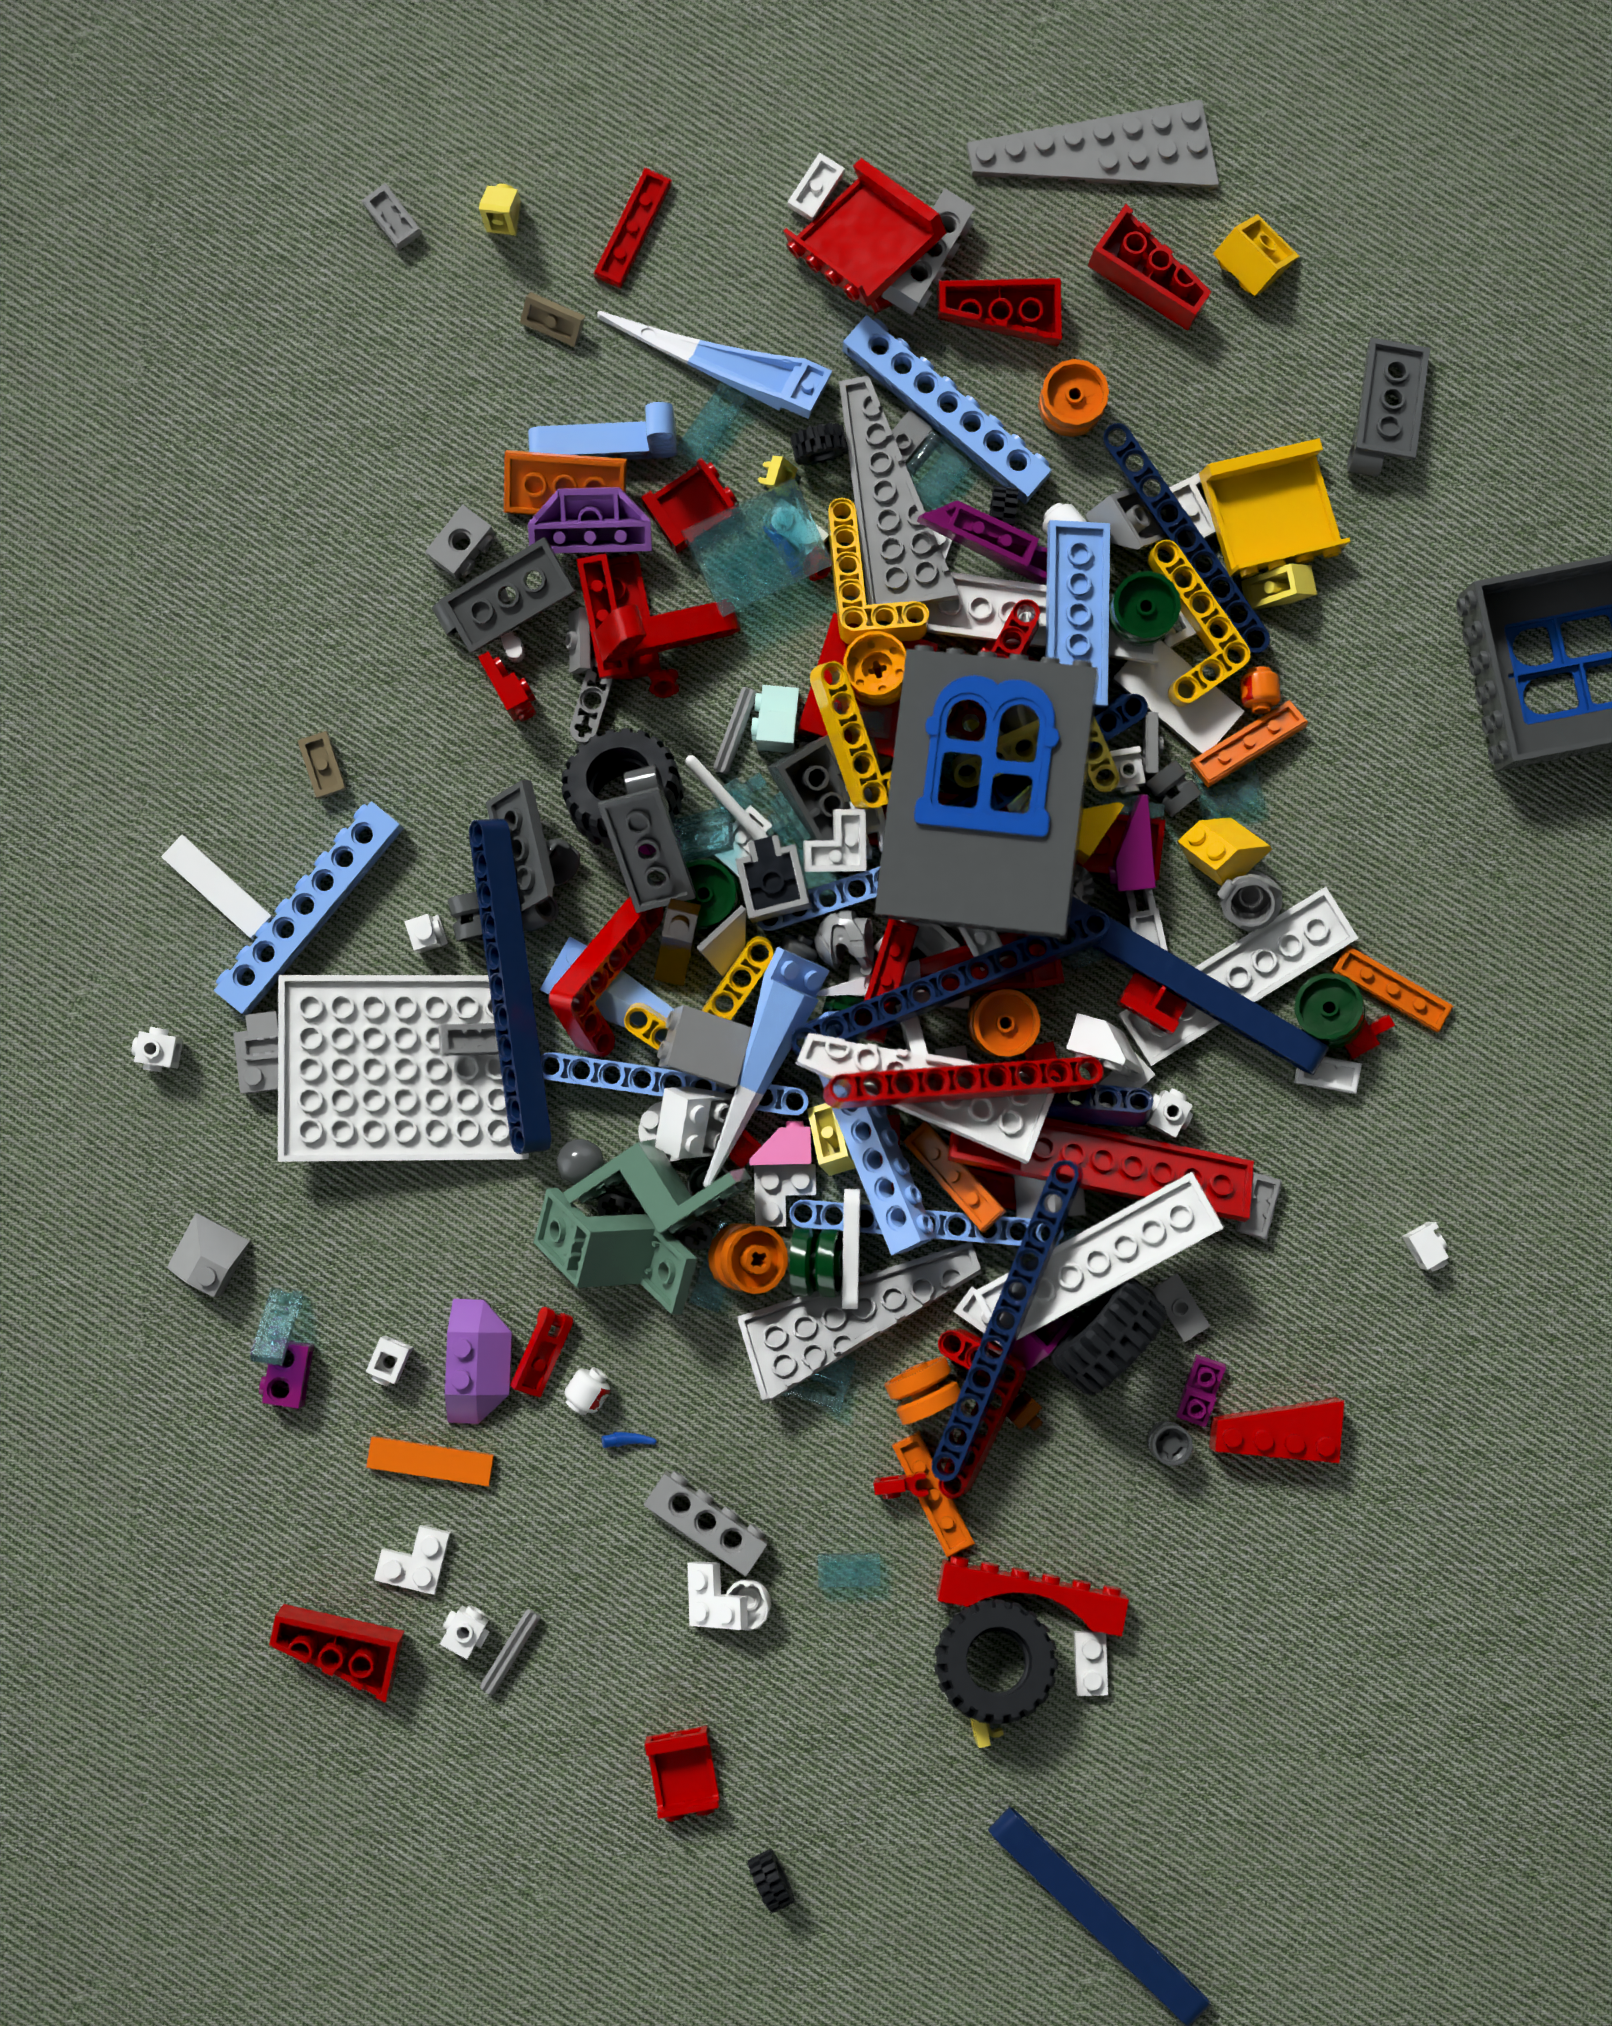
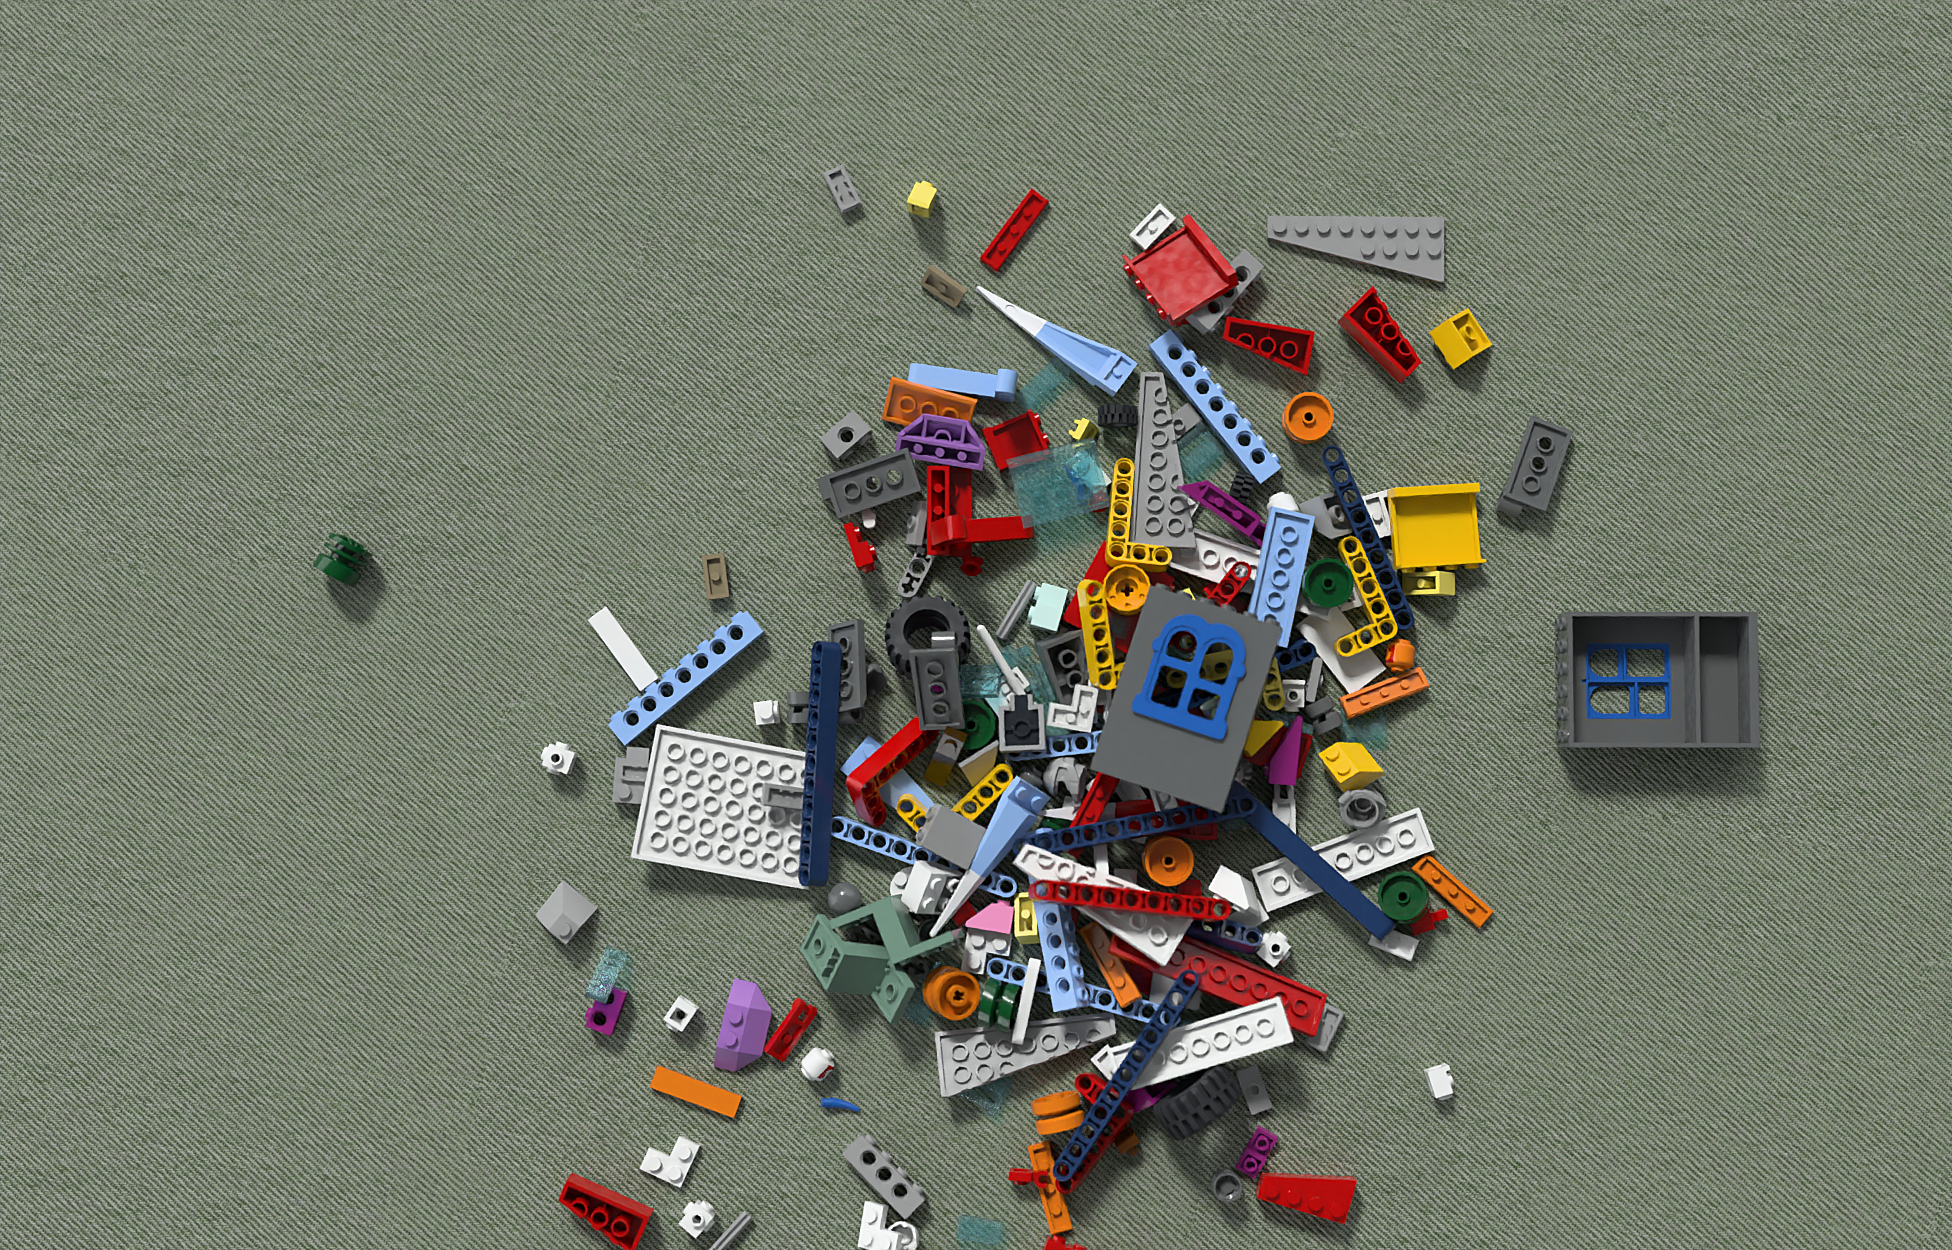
camera: 15 degrees right, 0 degrees up
red panel [1116,973,1187,1035] -> none

